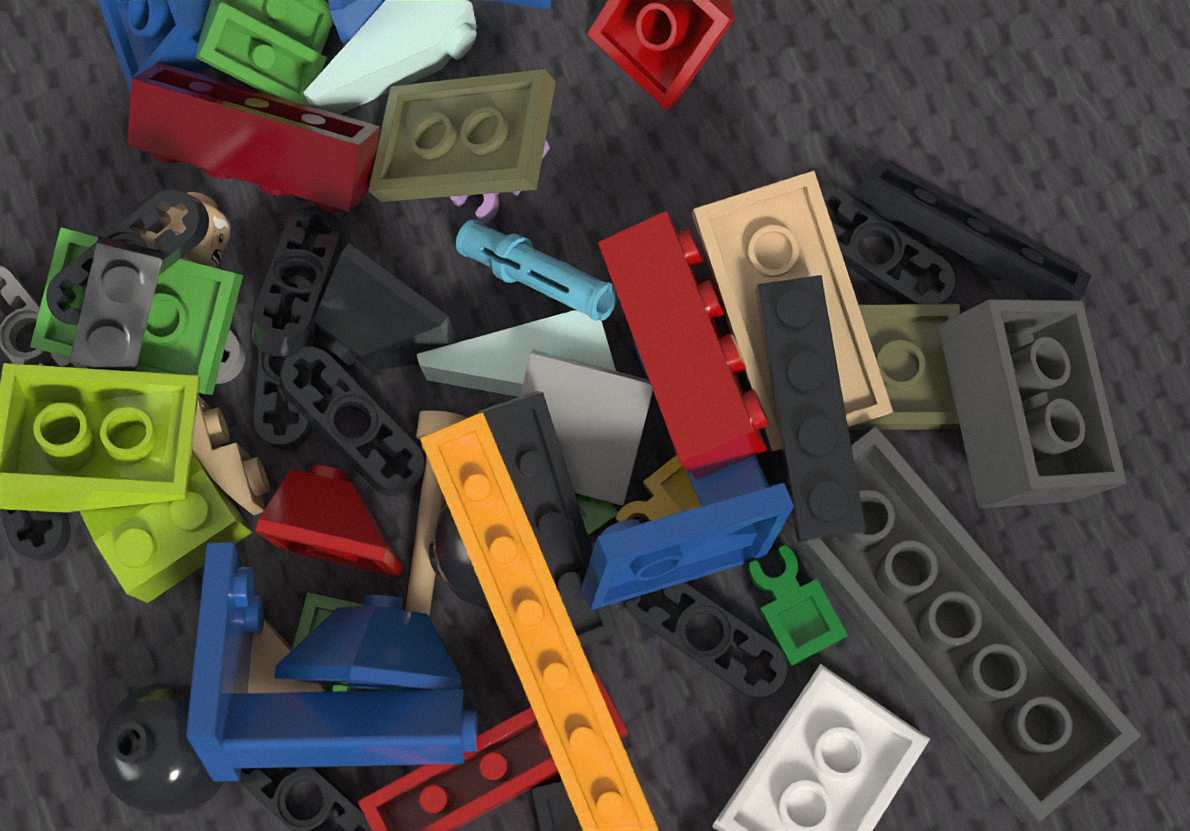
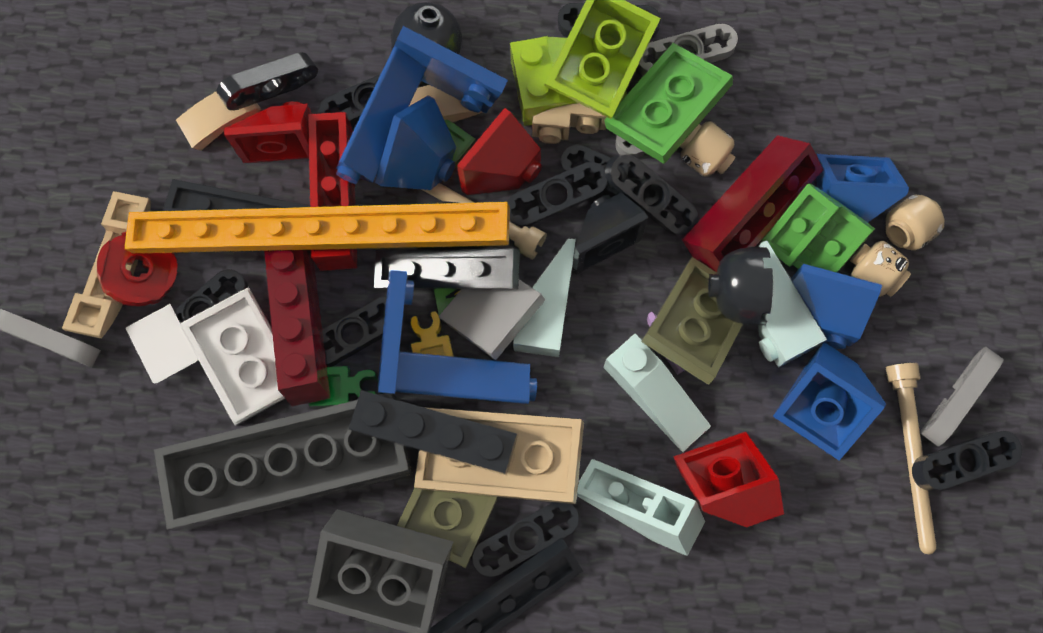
camera: 110 degrees right, 0 degrees up
black beam [46,190,209,326] -> none
black plate [70,236,164,371] -> none
medium azure pin [456,220,618,321] -> none
red brick [598,211,769,480] -> none
none -> dark red brick [264,250,330,407]
none -> light aqua slope [577,459,705,556]
none -> light aqua slope [603,334,711,452]
none -> black cylinder [708,247,773,325]

